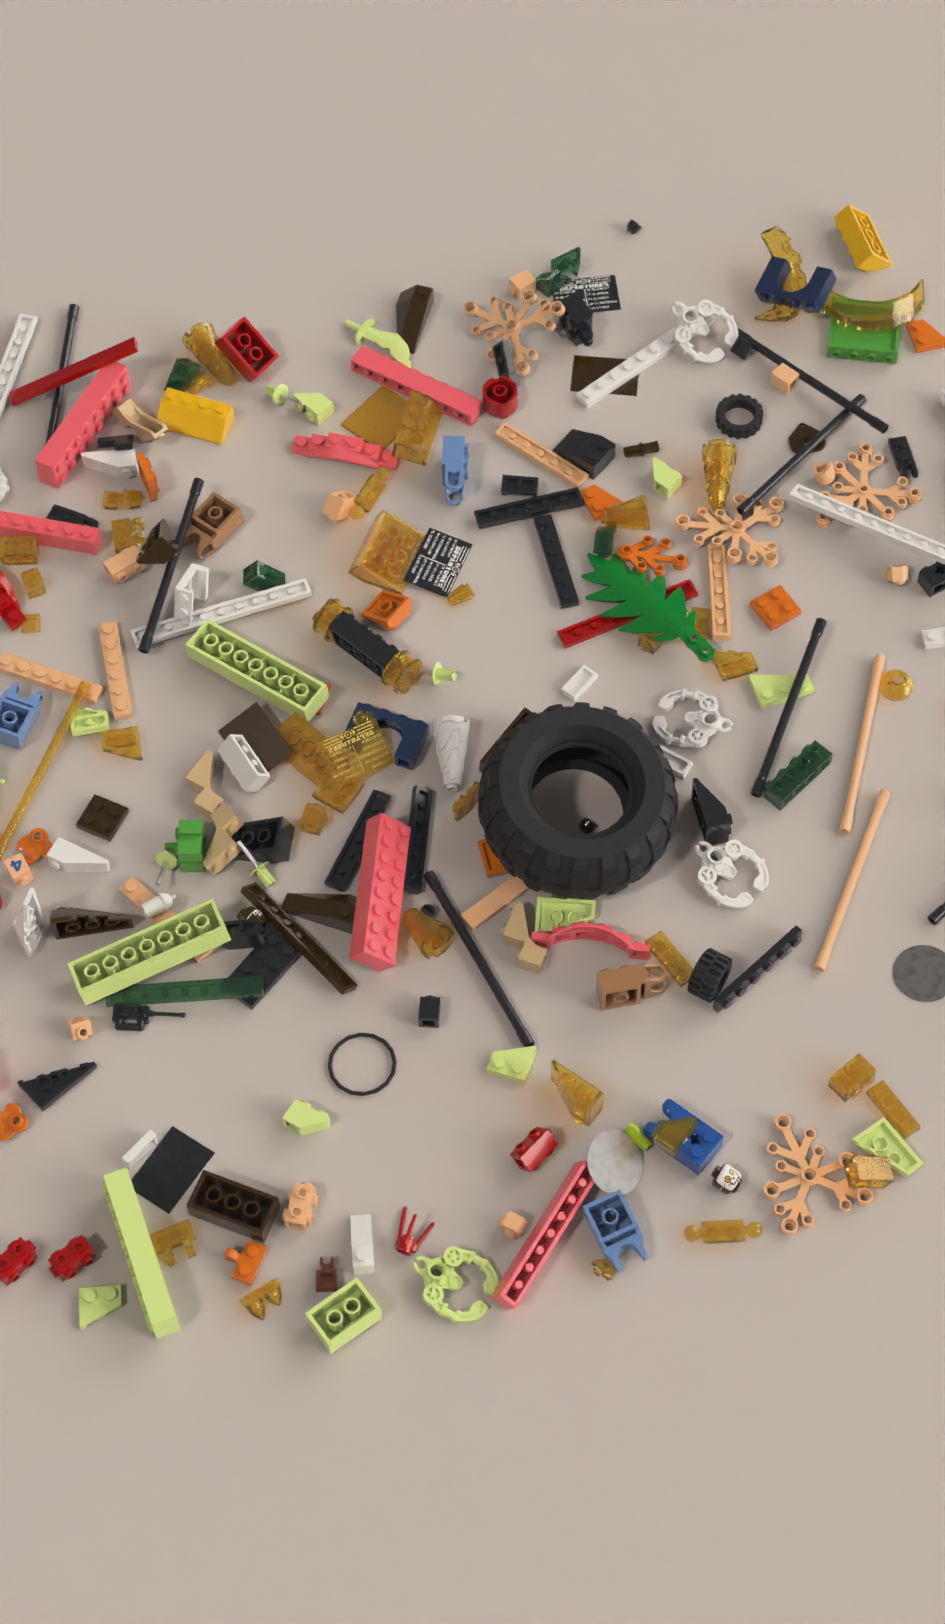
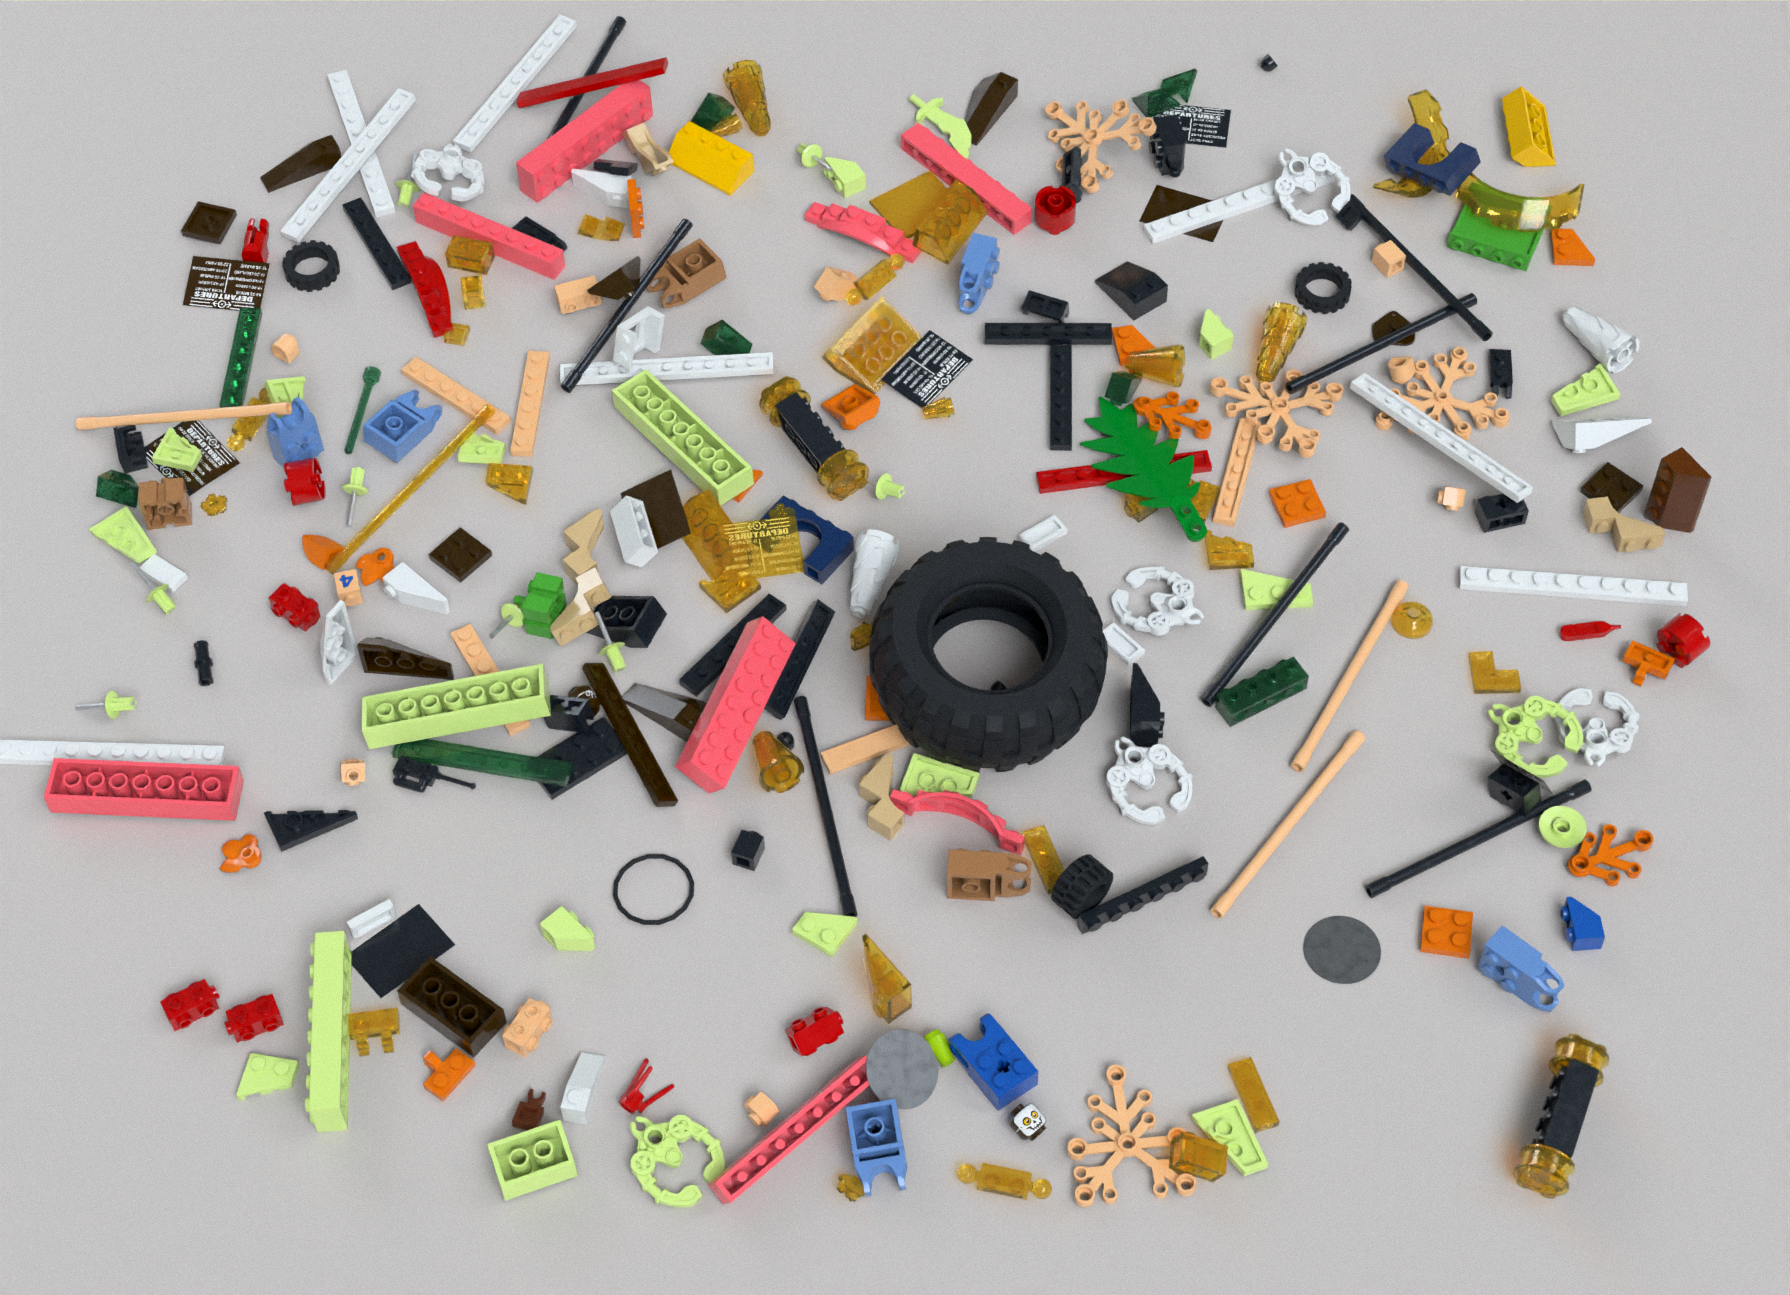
camera: 15 degrees right, 5 degrees down
clear yellow plate [111,517,146,554] -> none
white piece [140,893,177,919] -> none
red brick [214,316,279,383] -> none
clear yellow tile [239,1278,282,1320] -> none
clear yellow brick [300,803,328,836] -> none
light nougat tile [494,422,589,489] -> none
light nougat brick [508,269,536,300] -> none
dark brown axle [623,440,659,458] -> none
clear yellow slope [652,1116,698,1158] -> none
clear yellow brick [828,1053,876,1102] -> none

